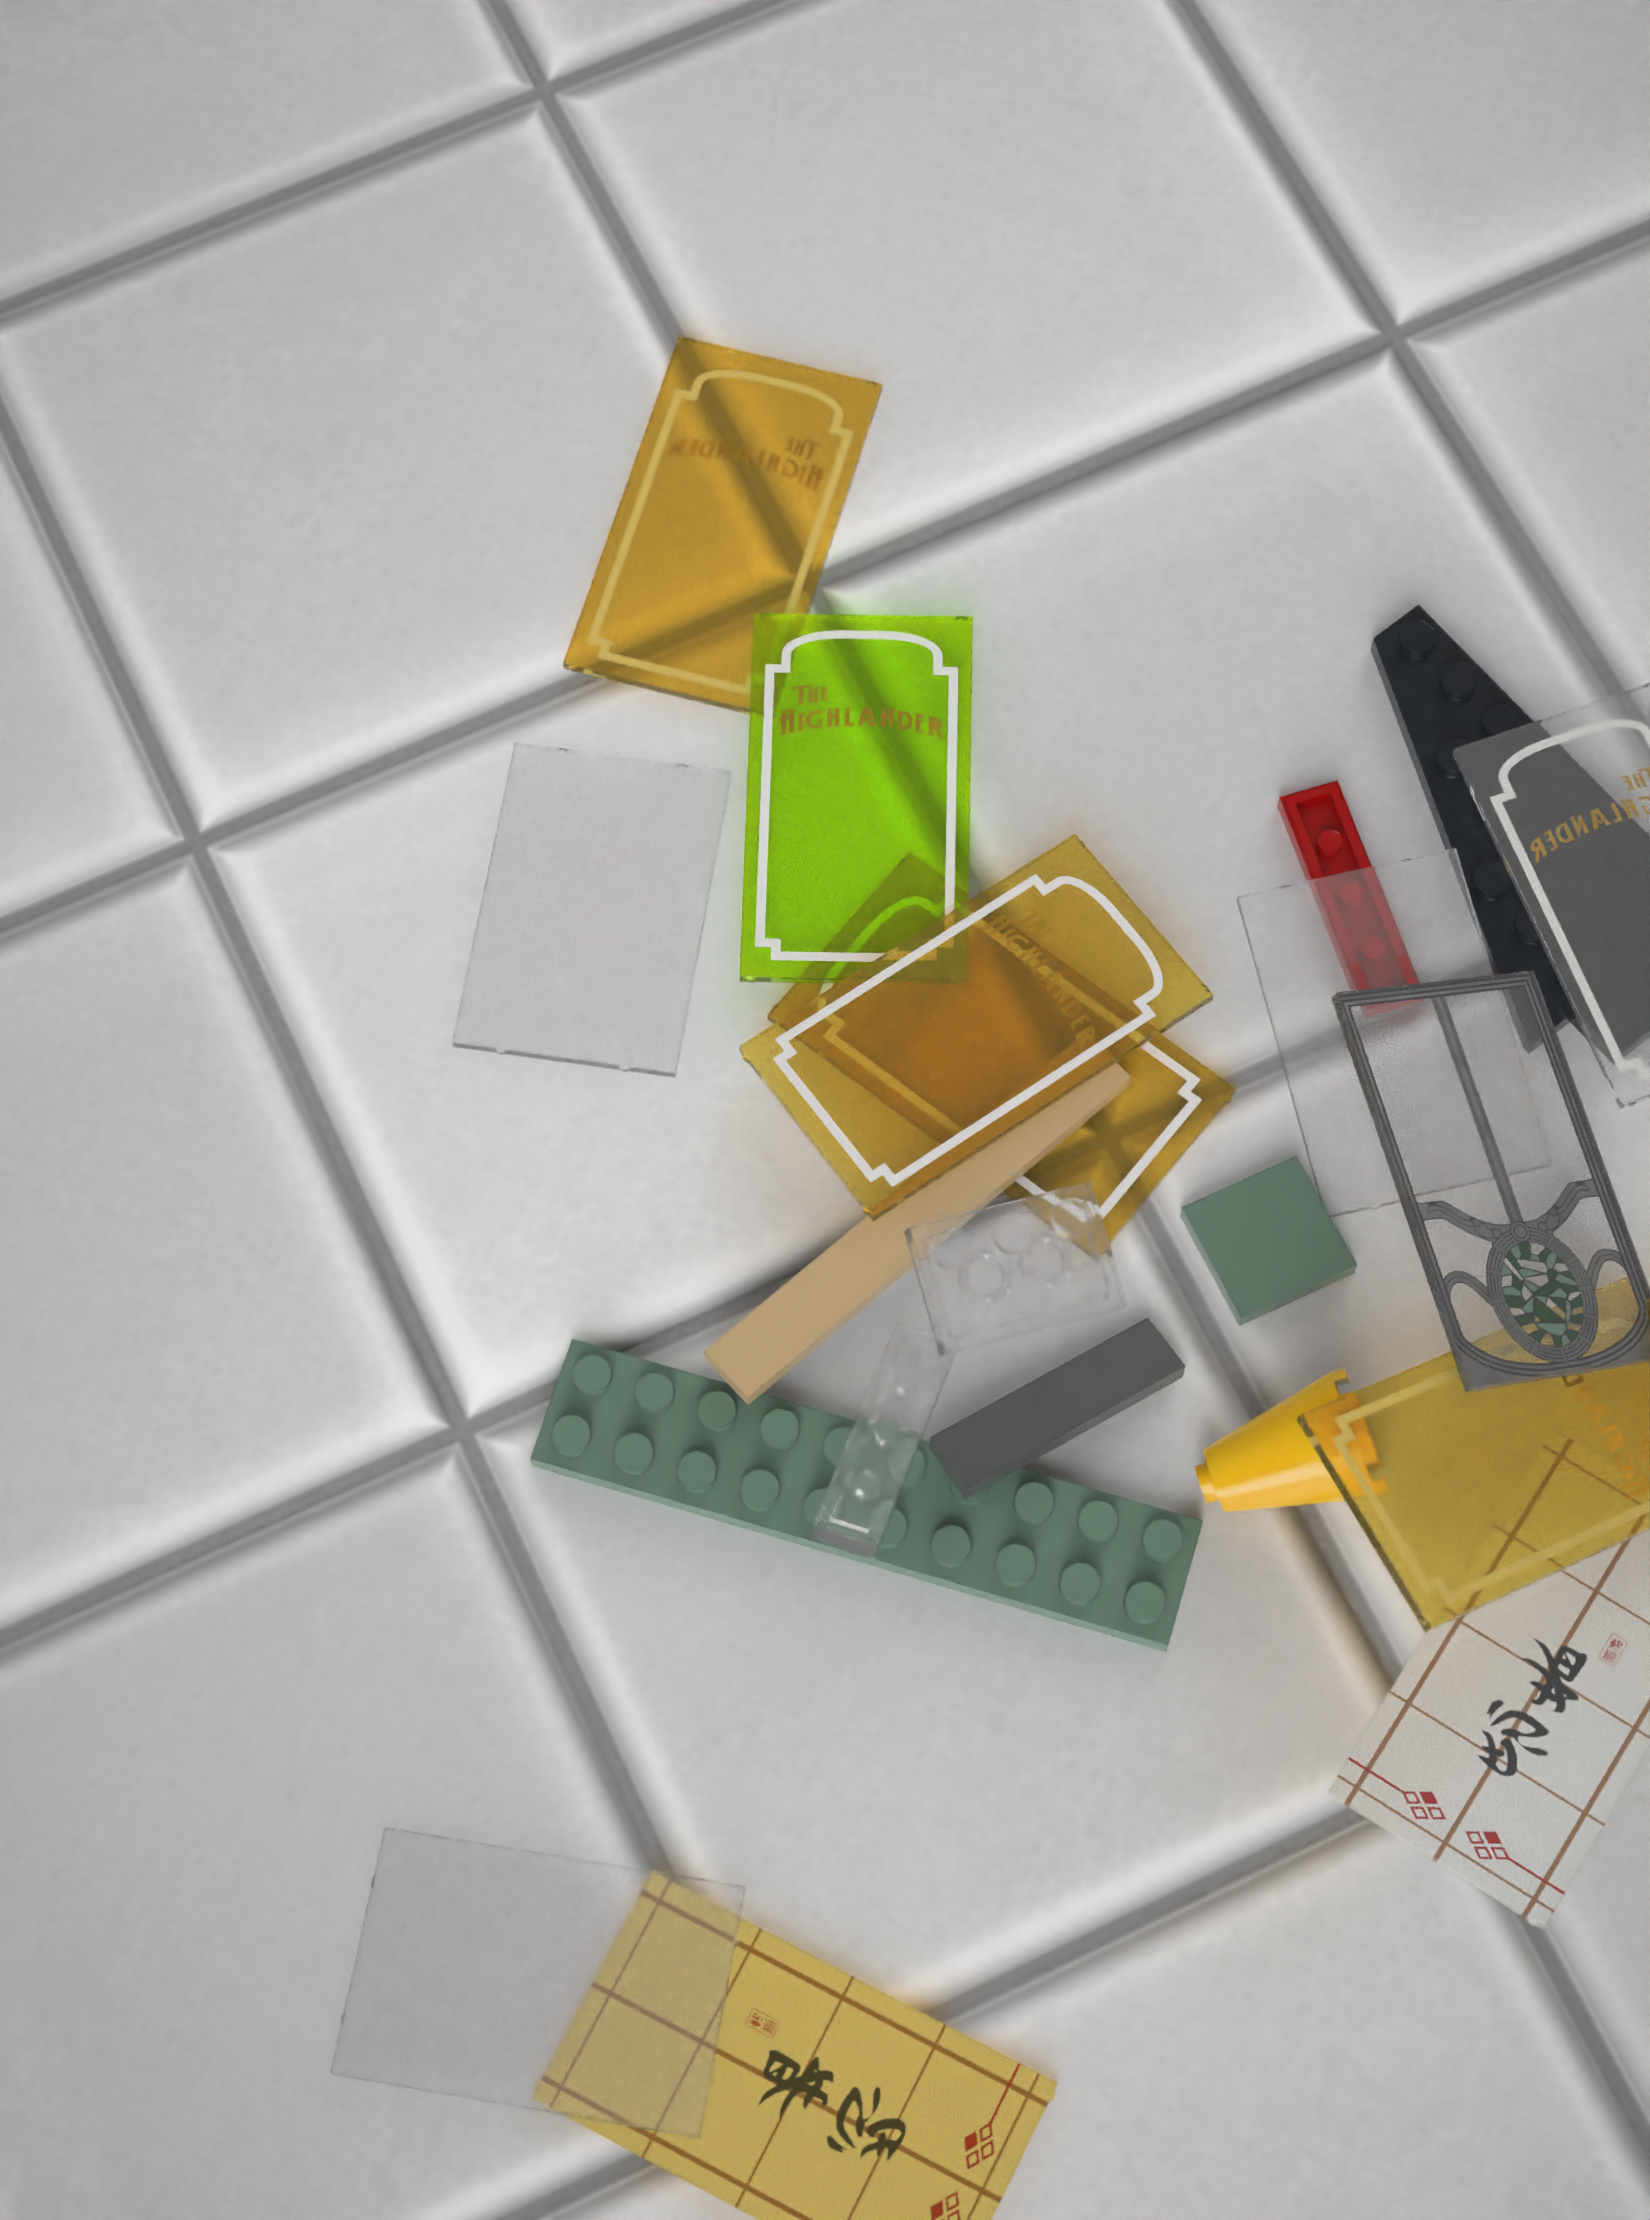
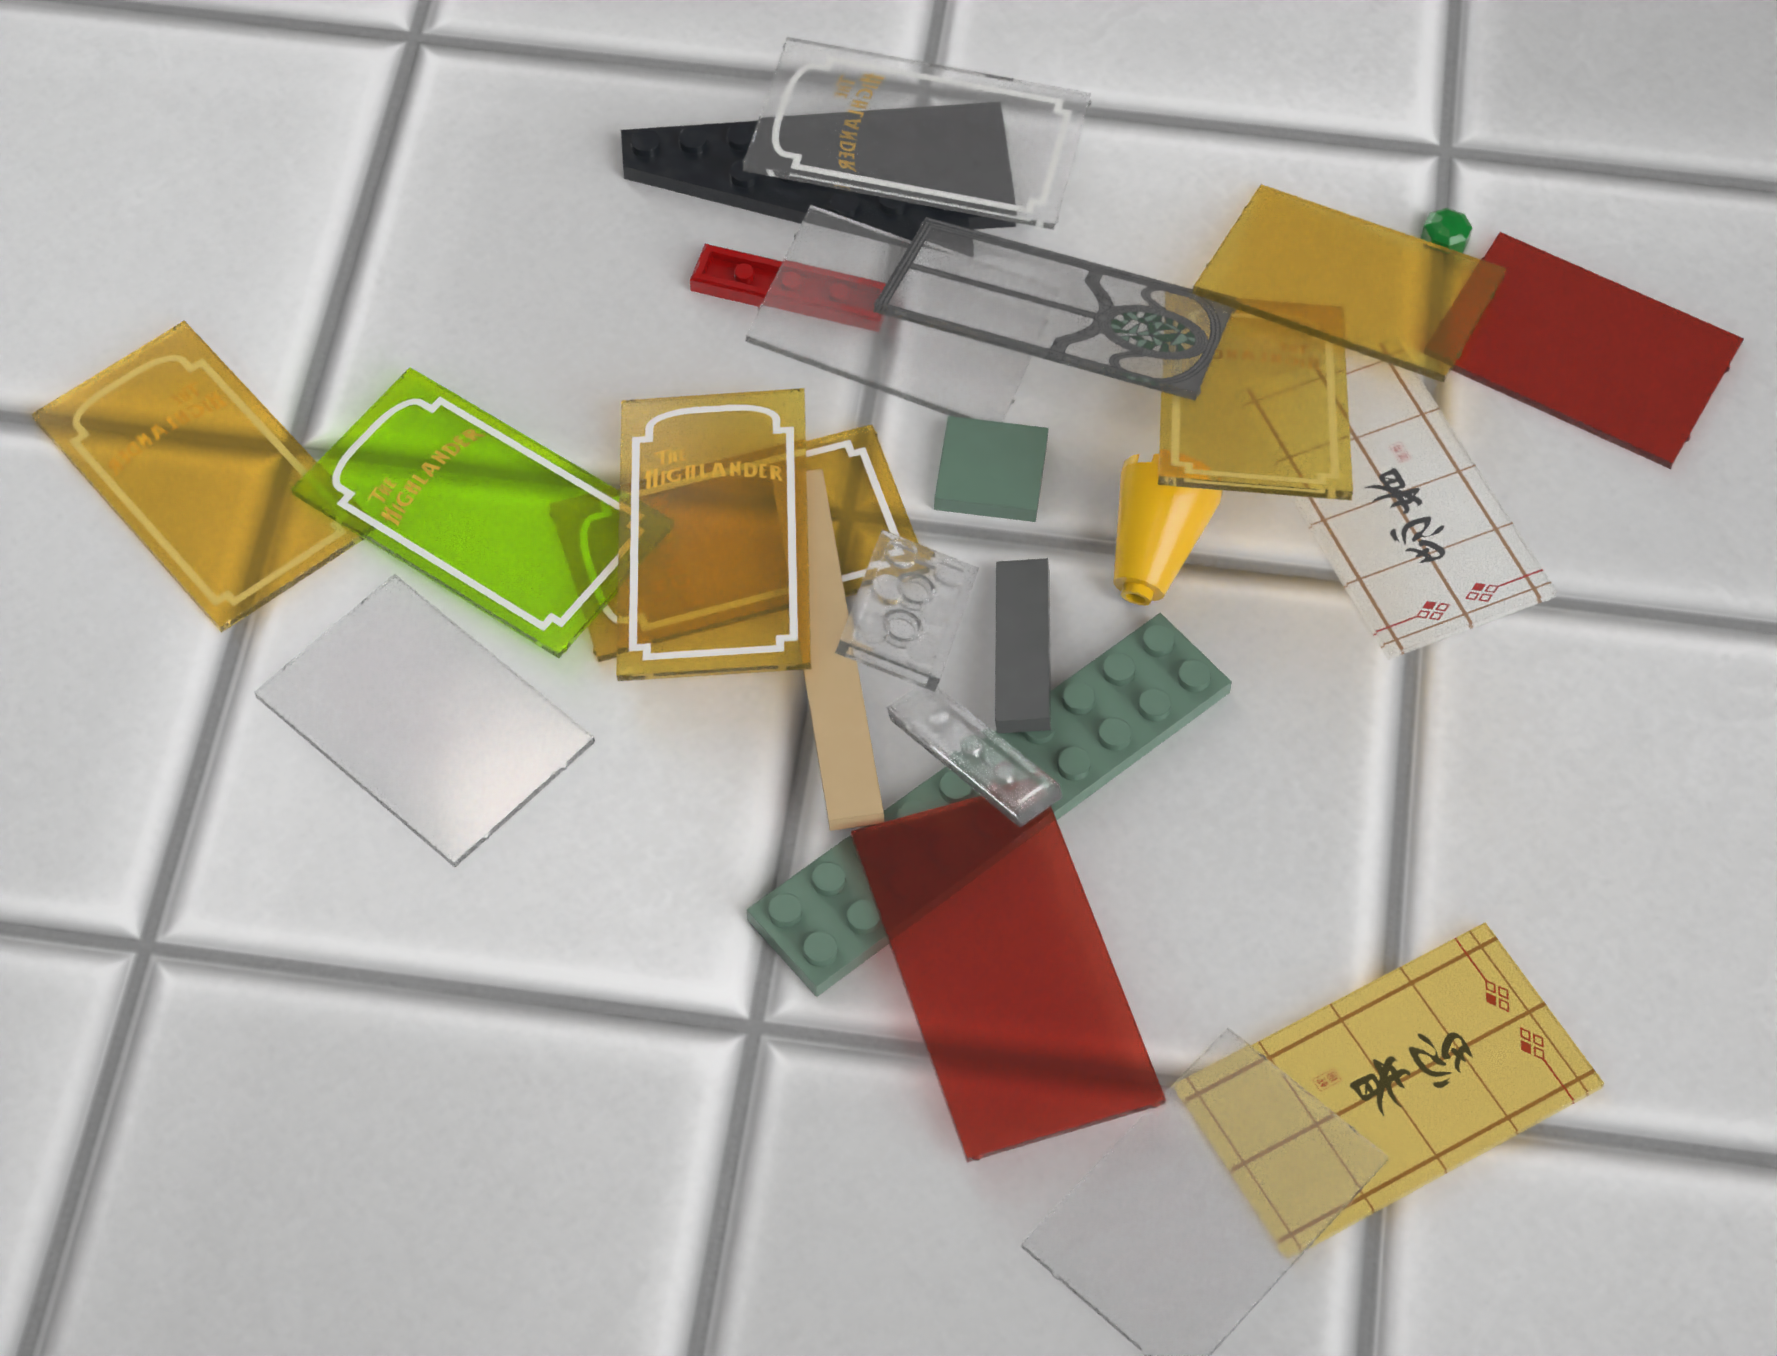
camera: 60 degrees left, 10 degrees down
none -> clear red piece [851,779,1166,1163]

